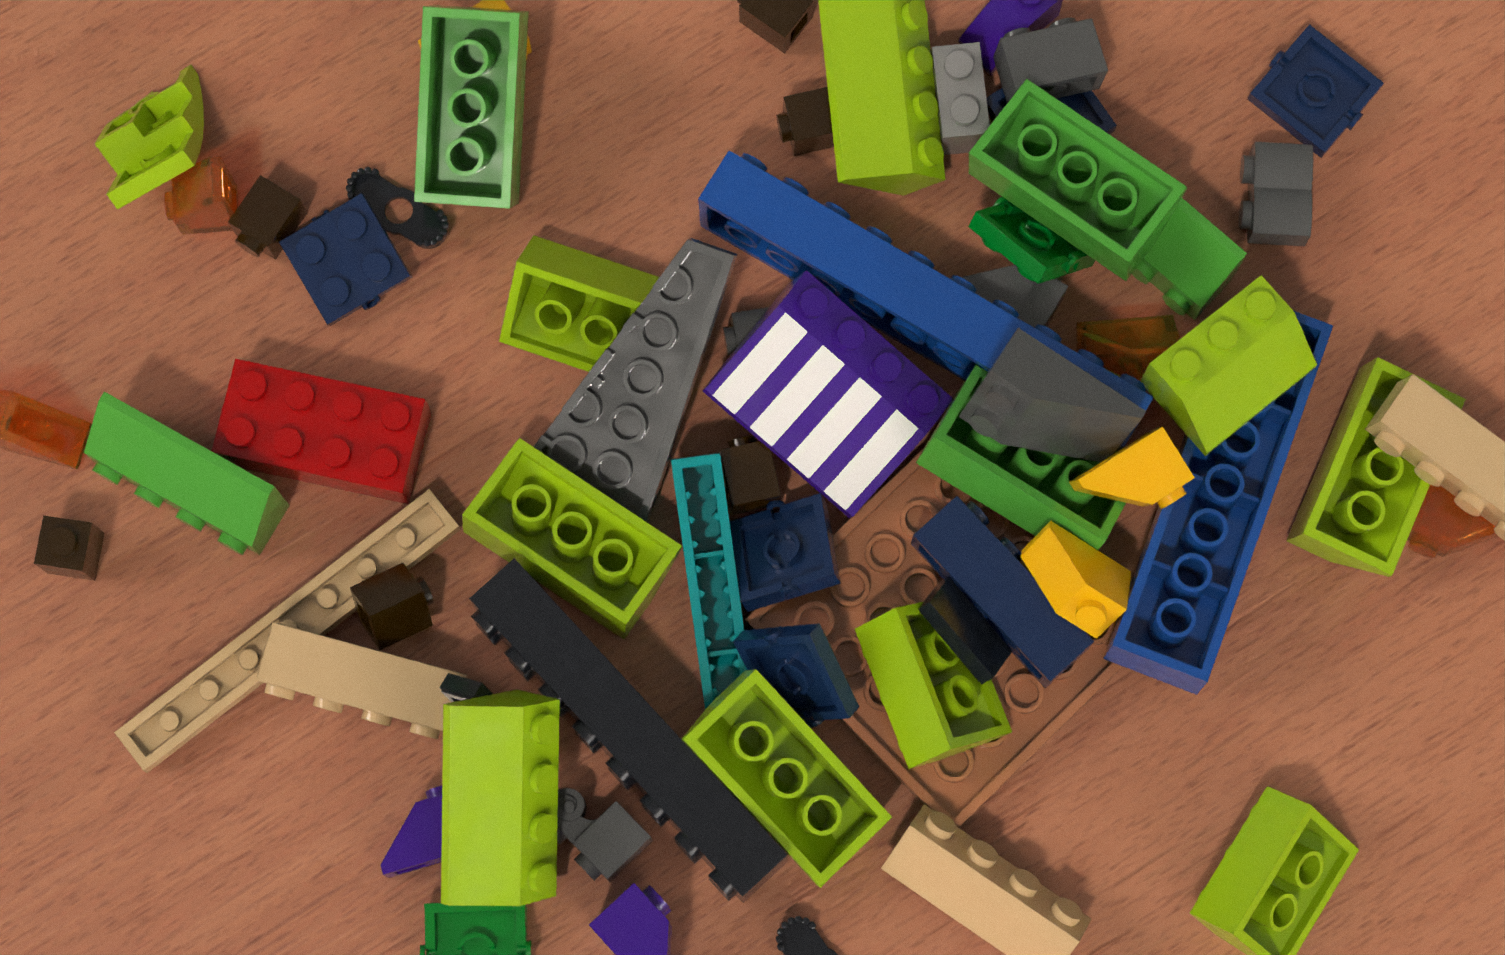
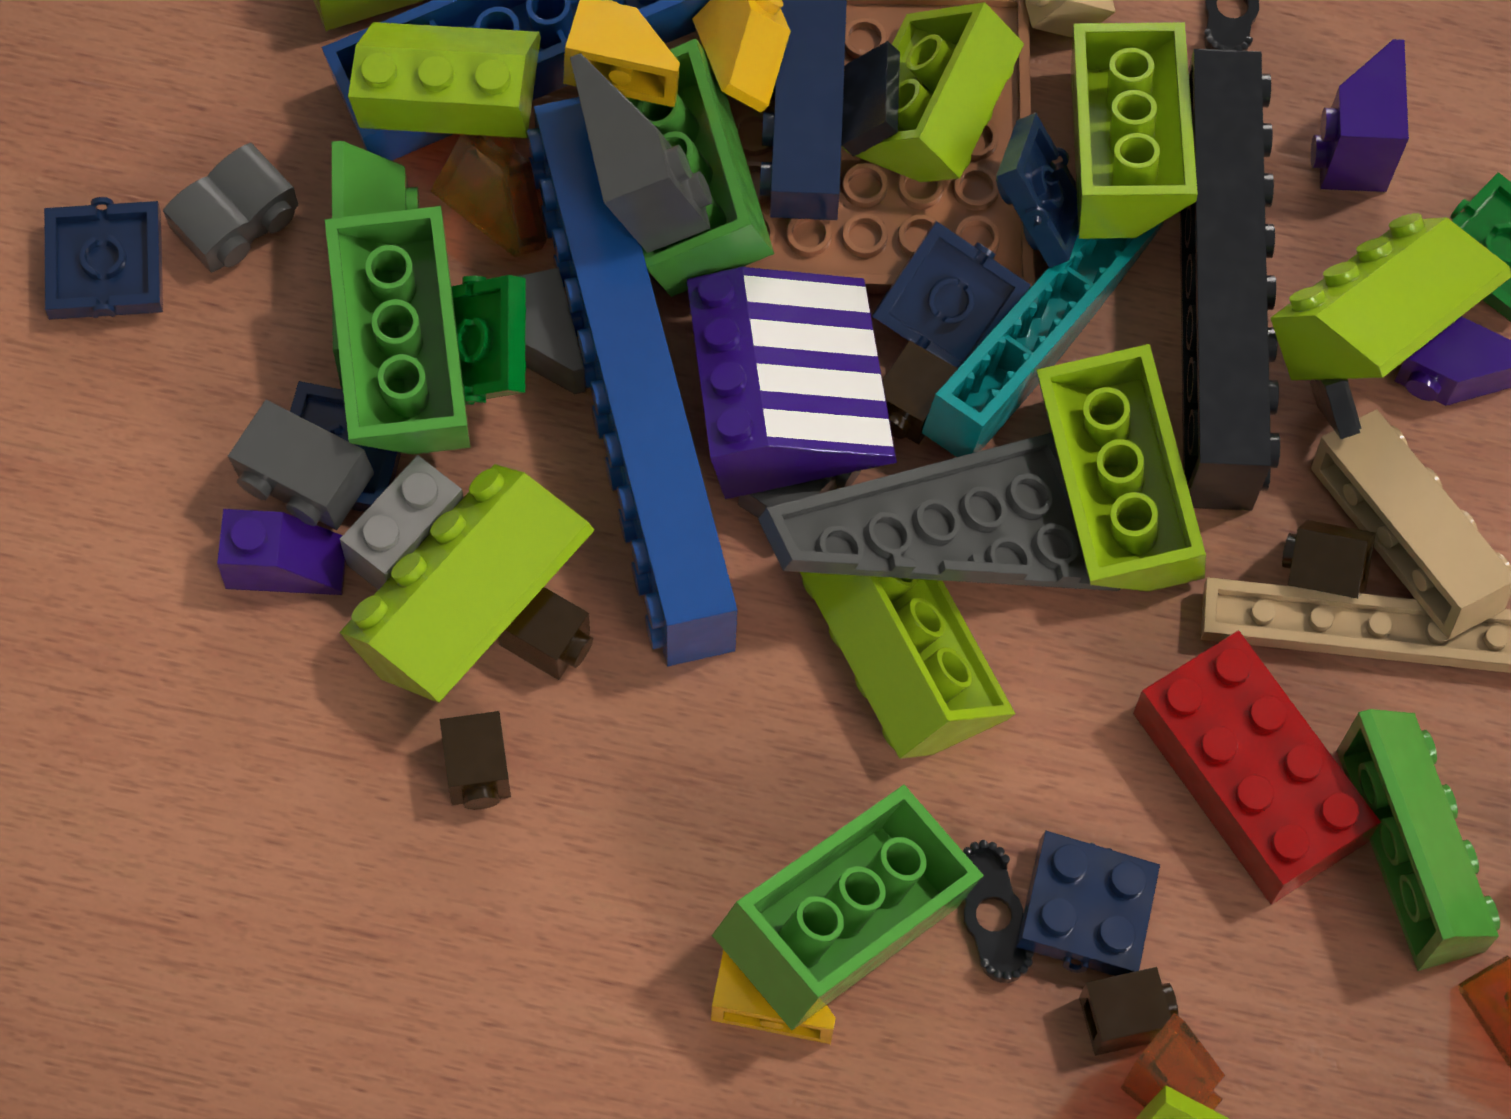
camera: 140 degrees left, 10 degrees down
dark grey brick [557,788,653,882] -> none

